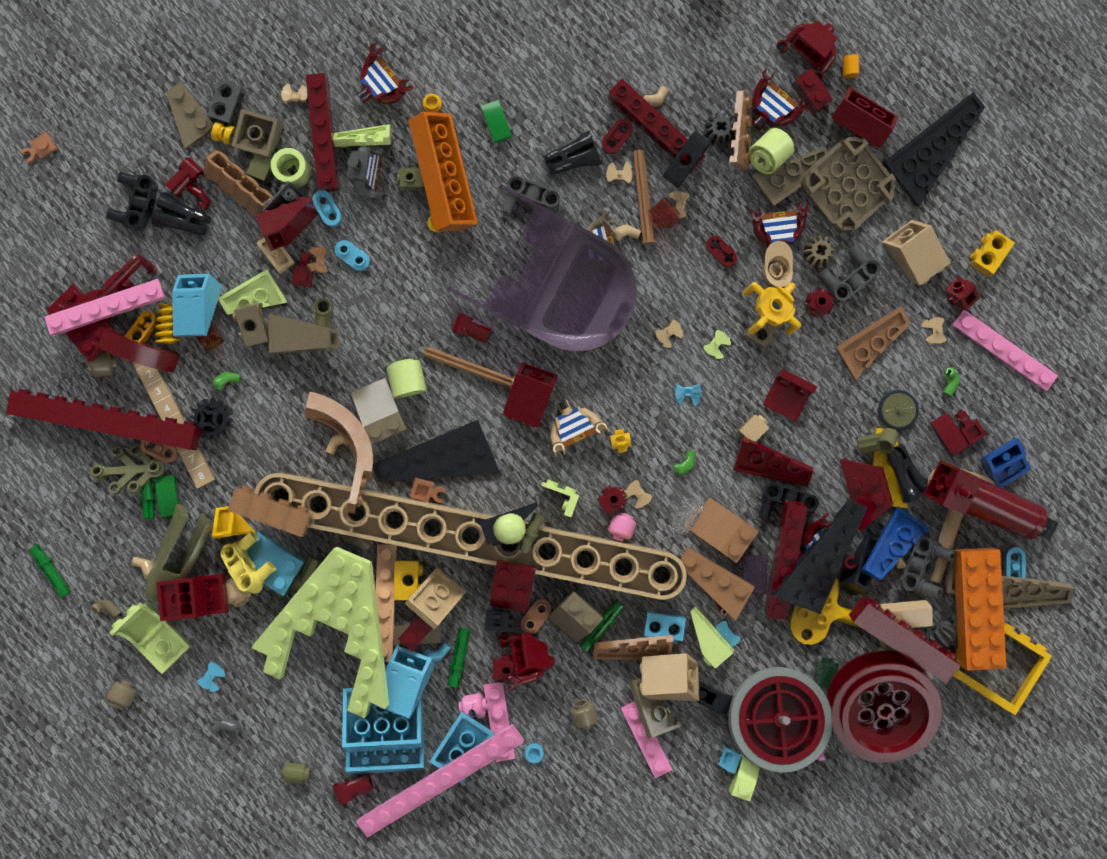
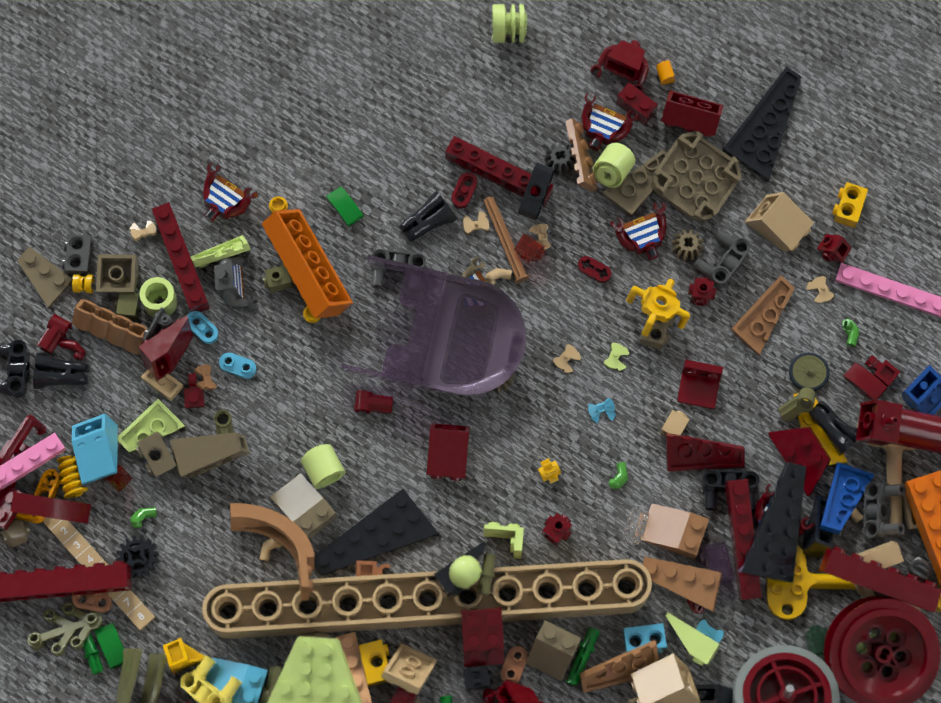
camera: 15 degrees left, 15 degrees down
medium nougat brick [228,485,313,537] -> none
medium nougat axle [424,347,515,390] -> none
torso [550,400,609,457] -> none
bright pink head [608,512,636,542] -> none
tan piece [624,480,652,508] -> none
tan arm [643,86,669,107] -> none
tan piece [762,241,793,287] -> none

